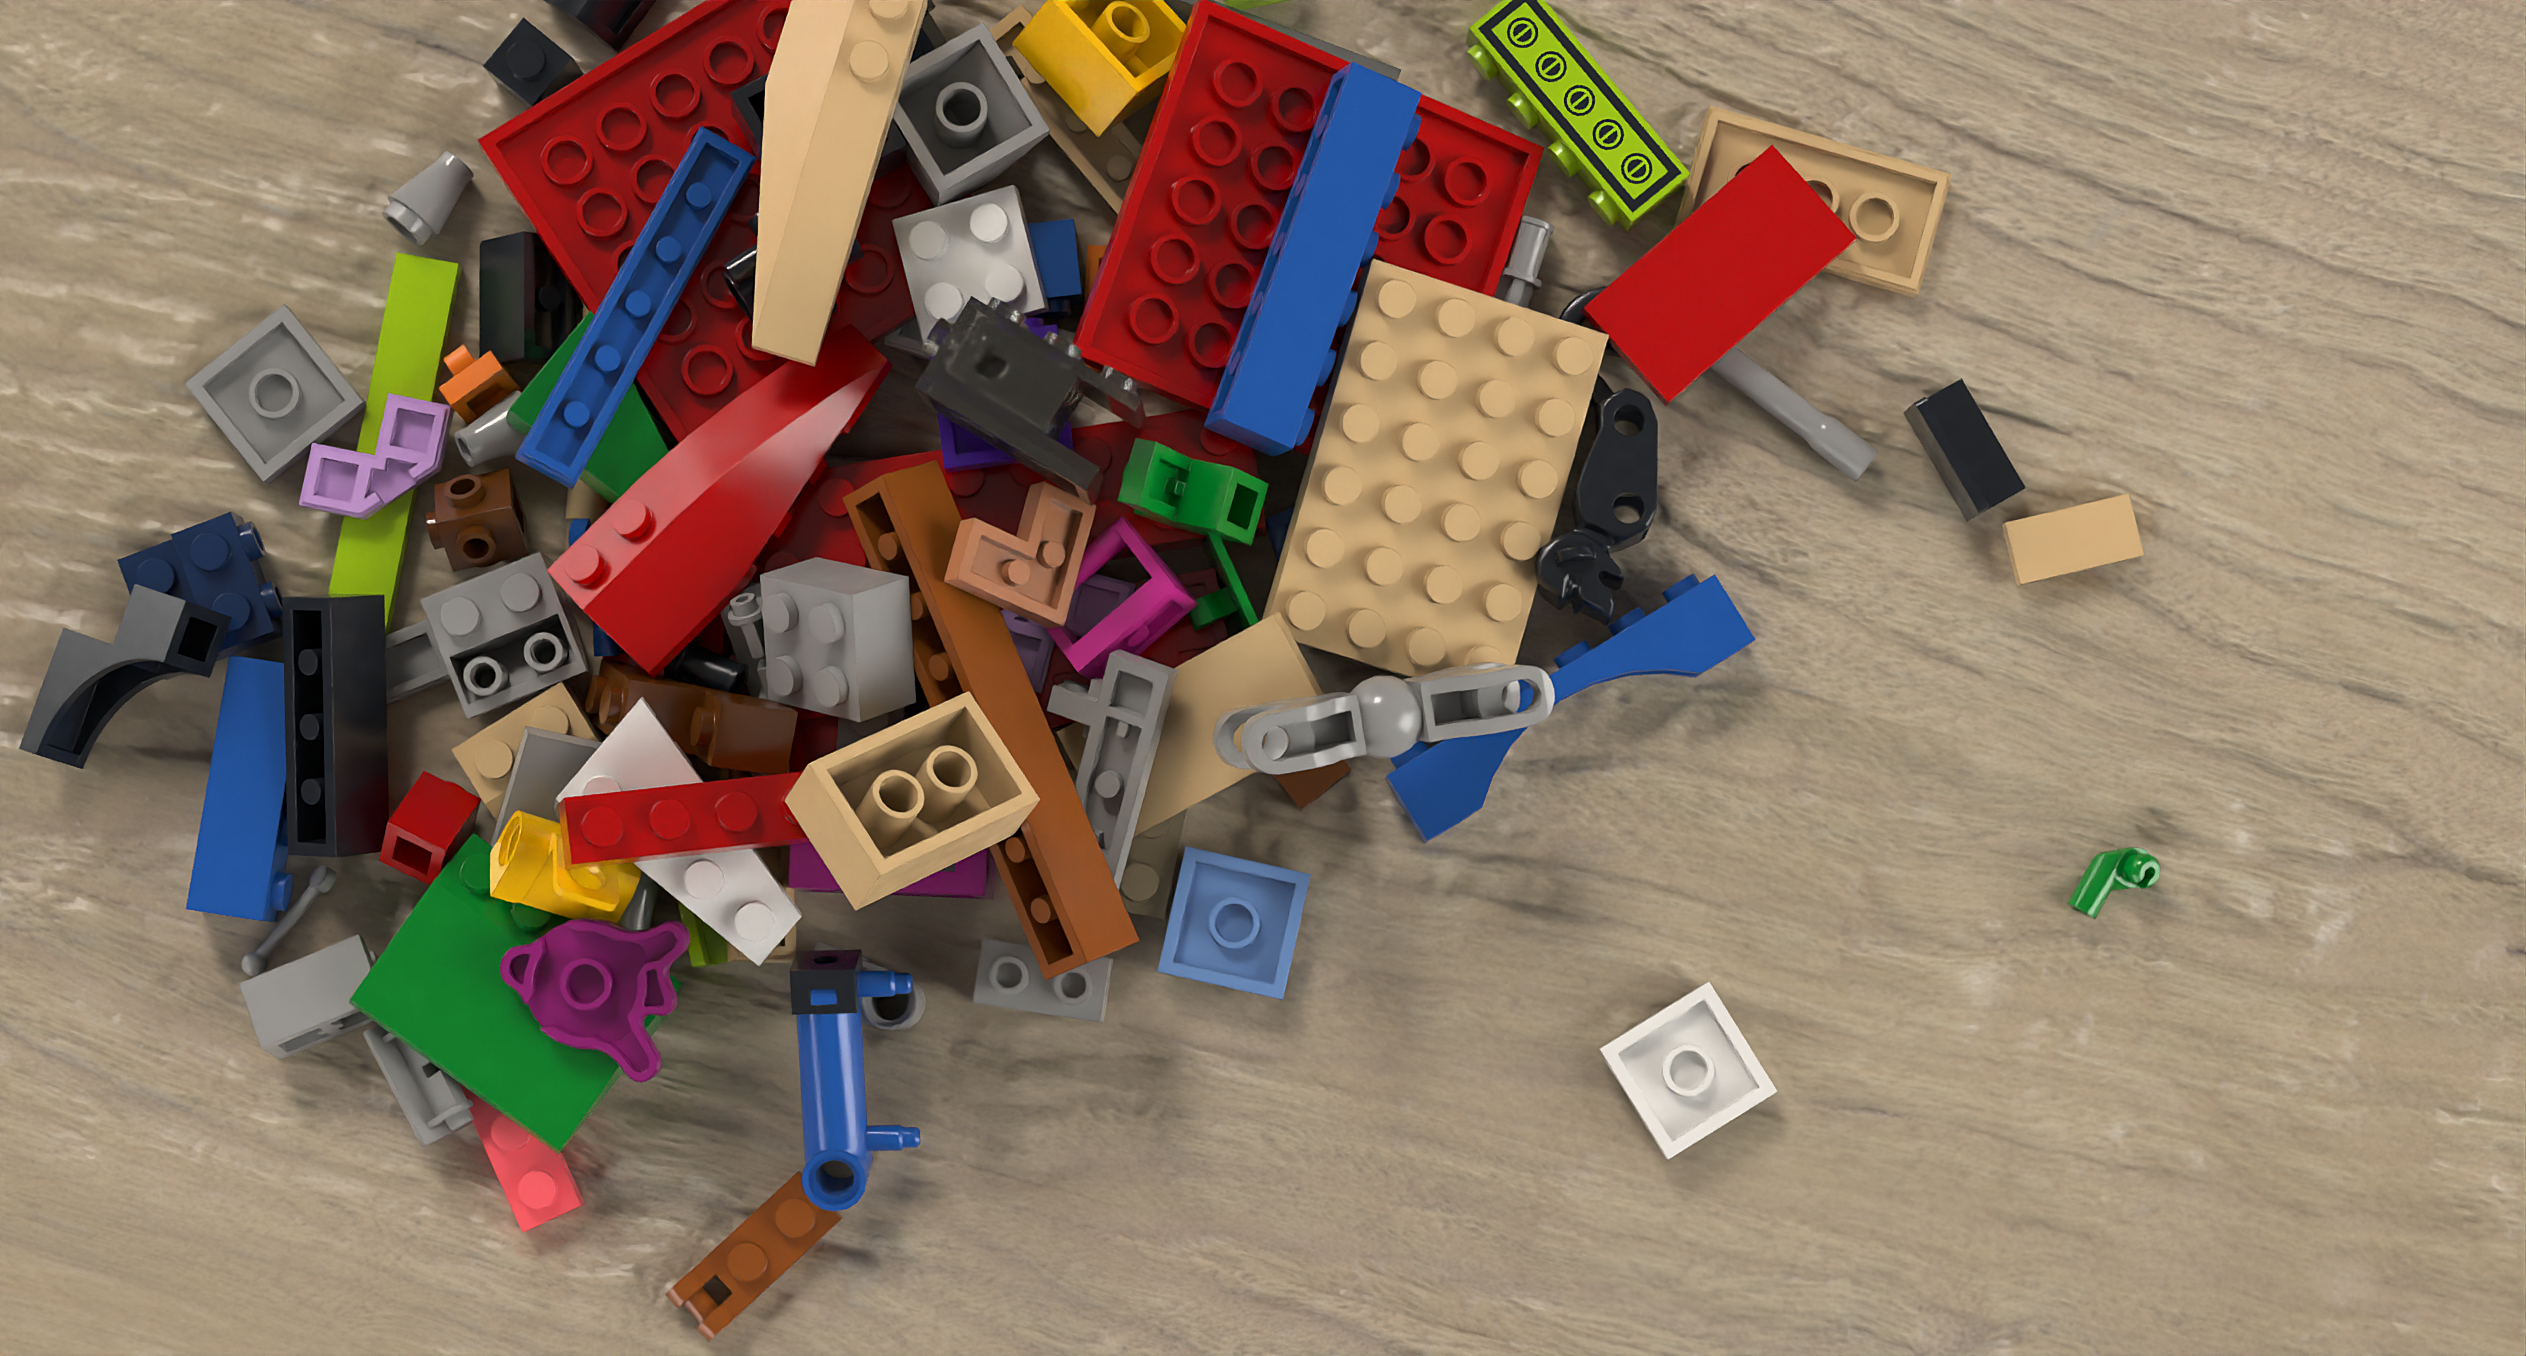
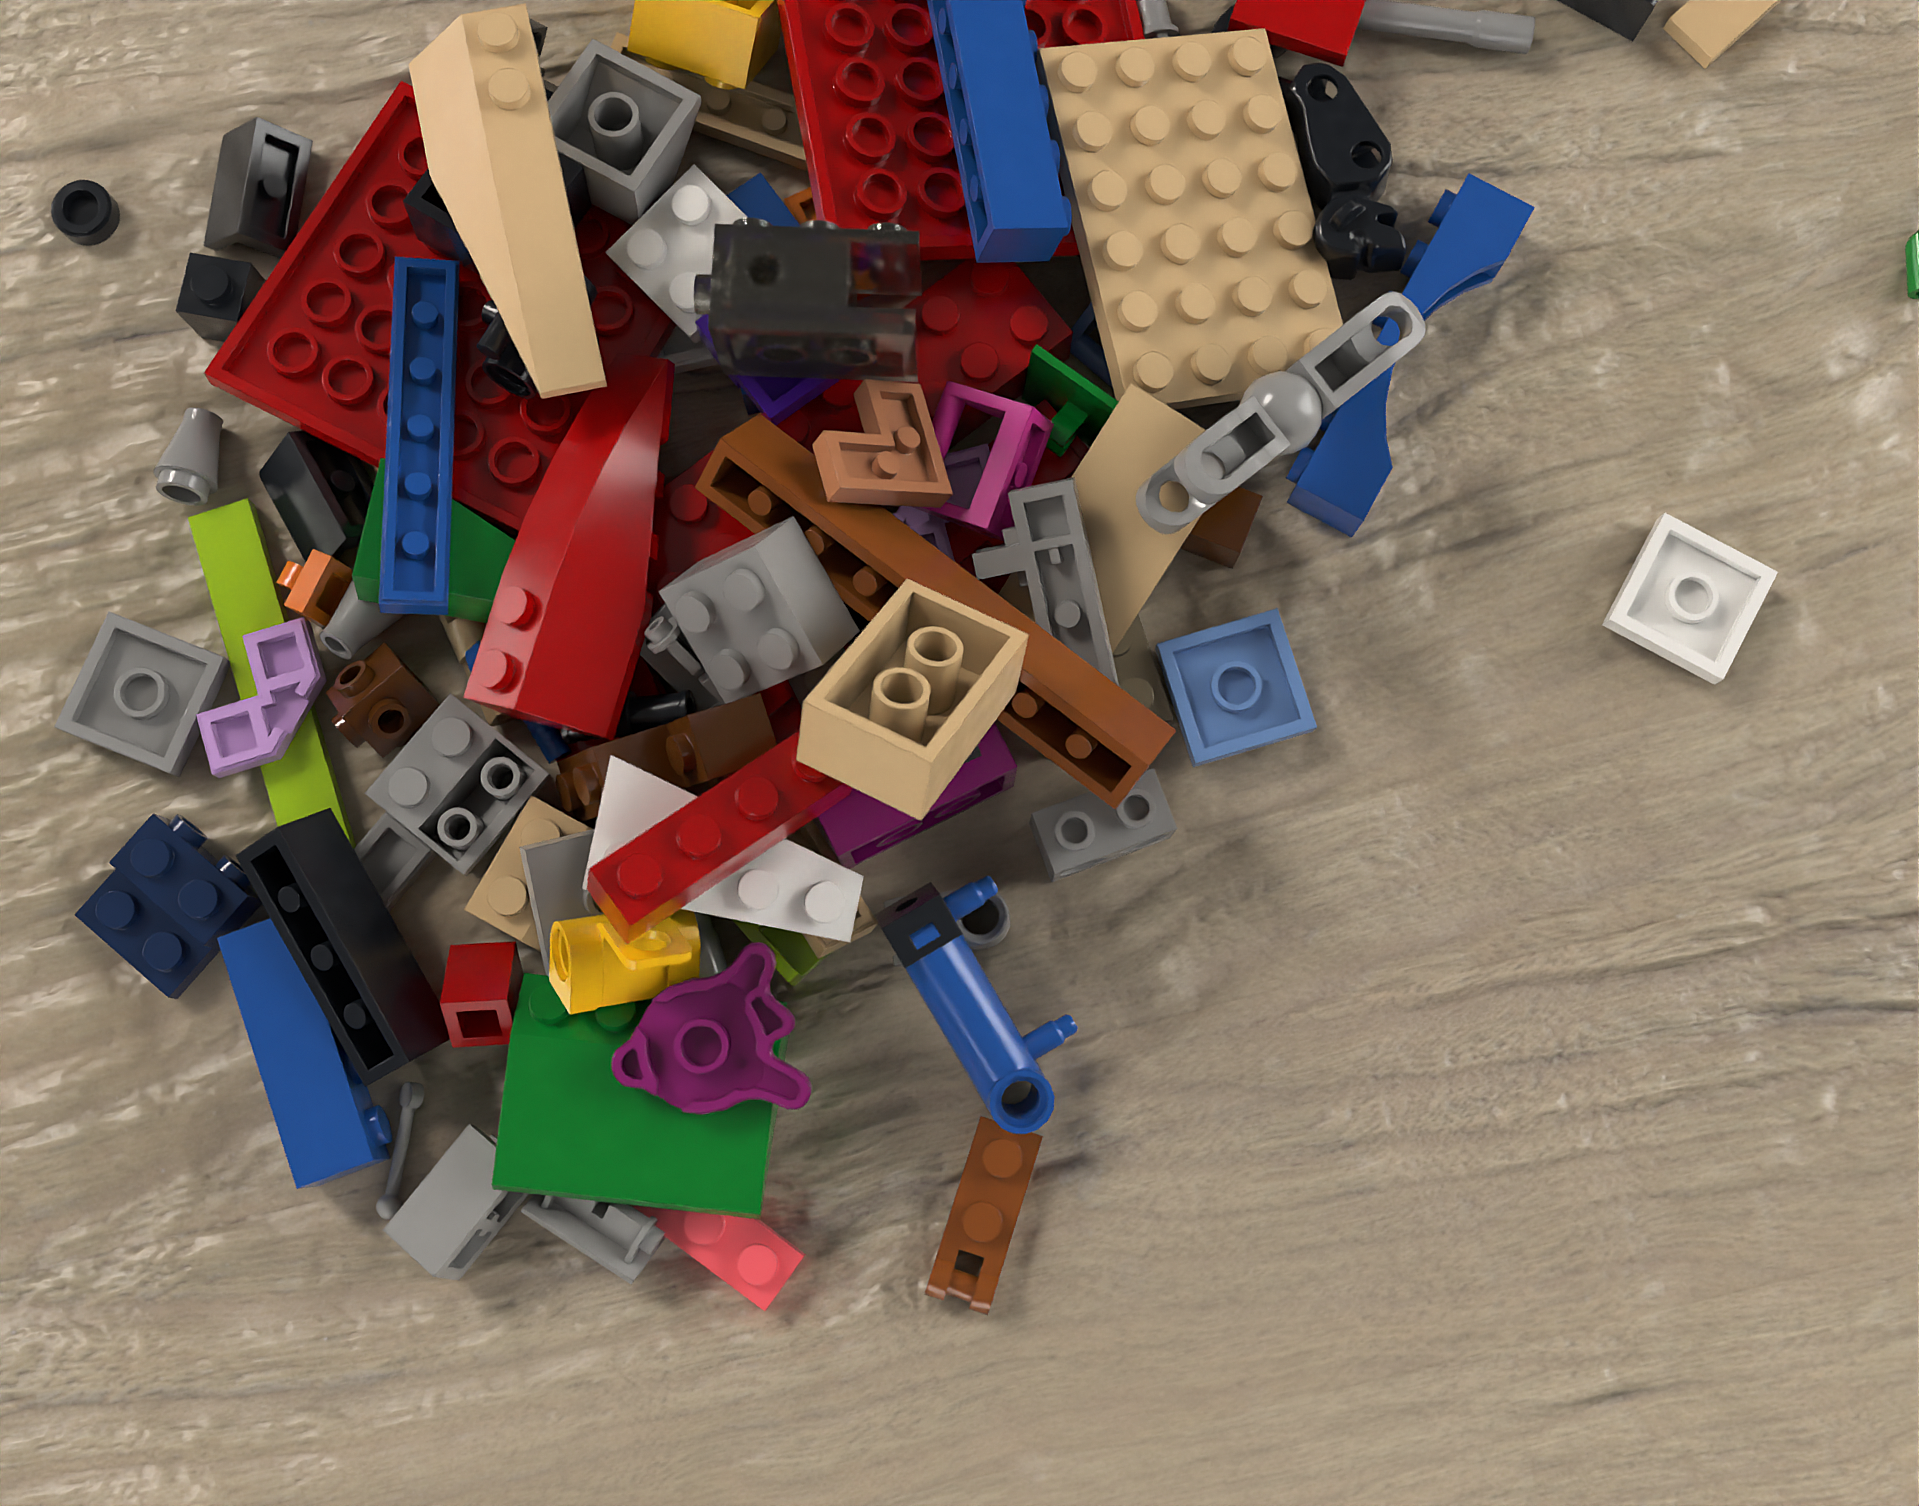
camera: 30 degrees left, 5 degrees down
black arch [19,584,232,769] -> none
green brick [1118,438,1269,546] -> none

